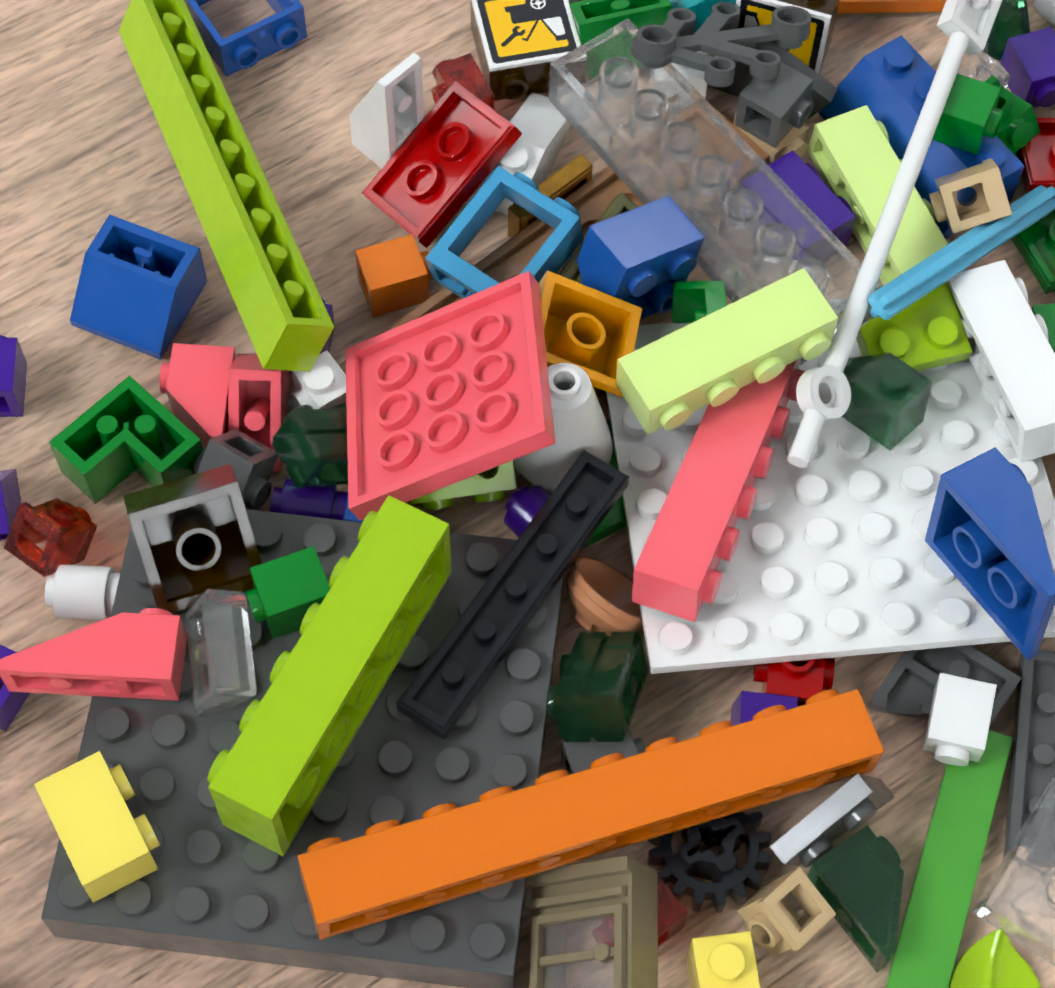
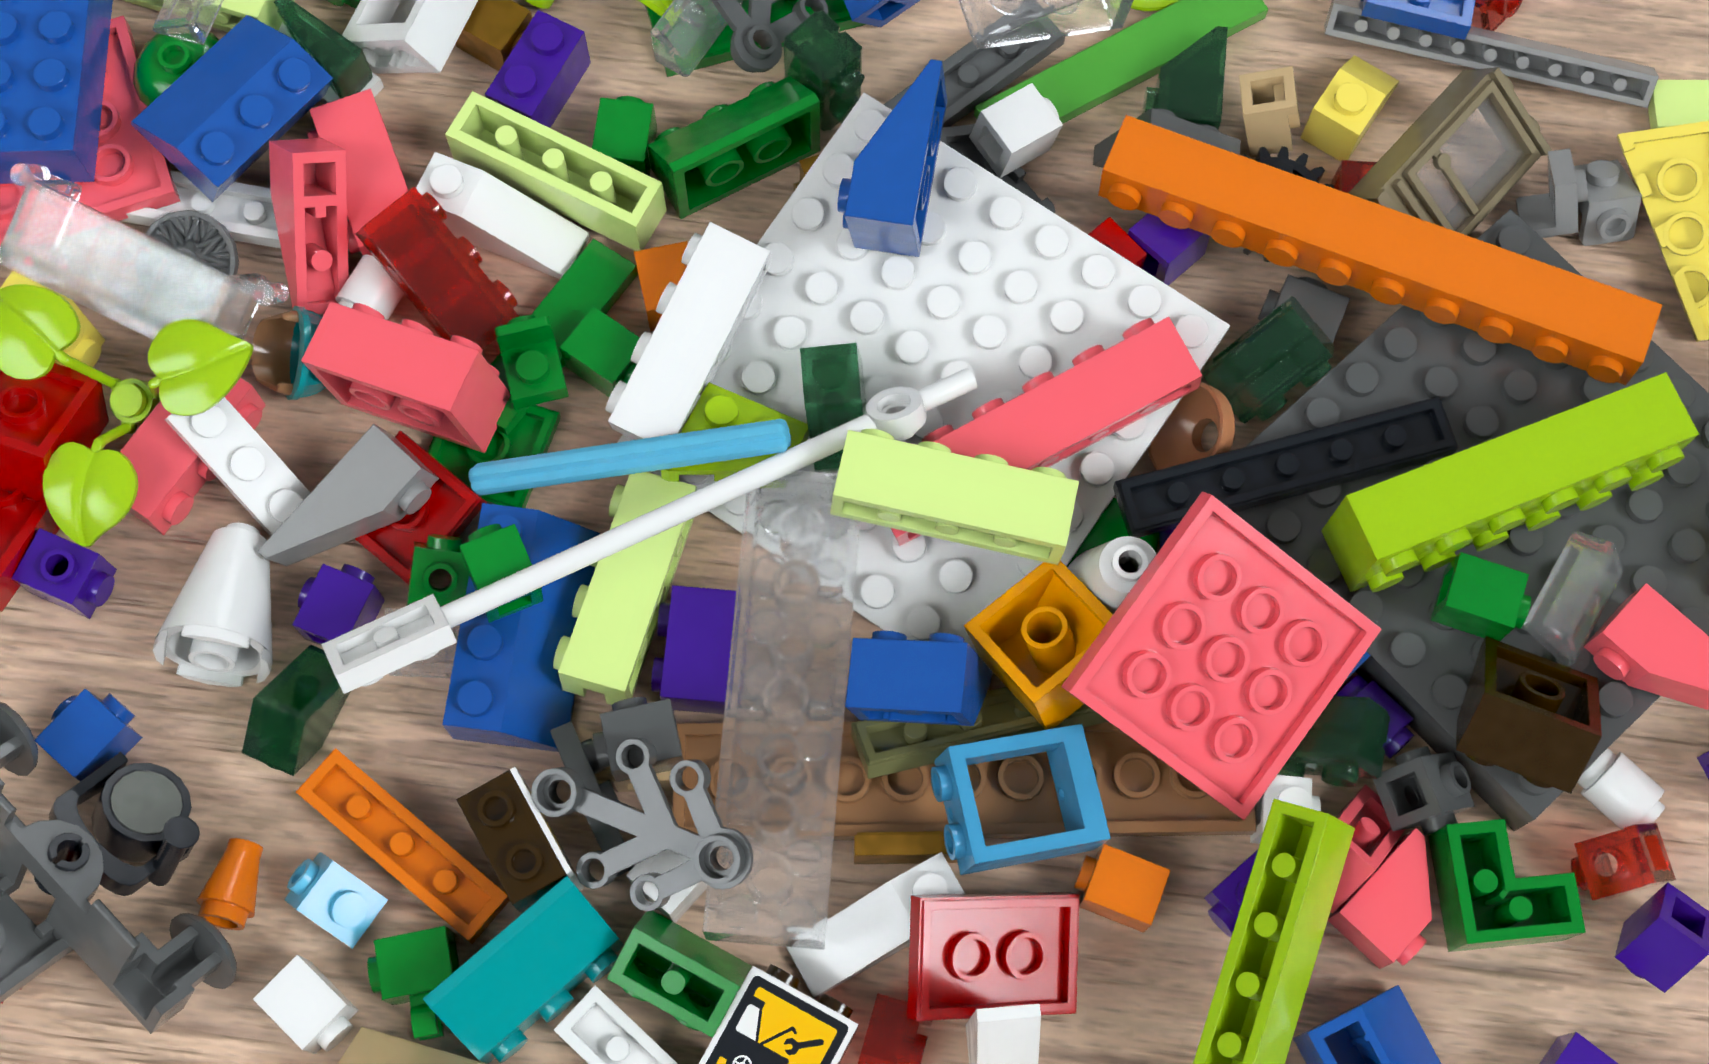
camera: 140 degrees left, 10 degrees up
green bracket [671,280,727,323] -> none
tan brick [929,158,1012,234] -> none

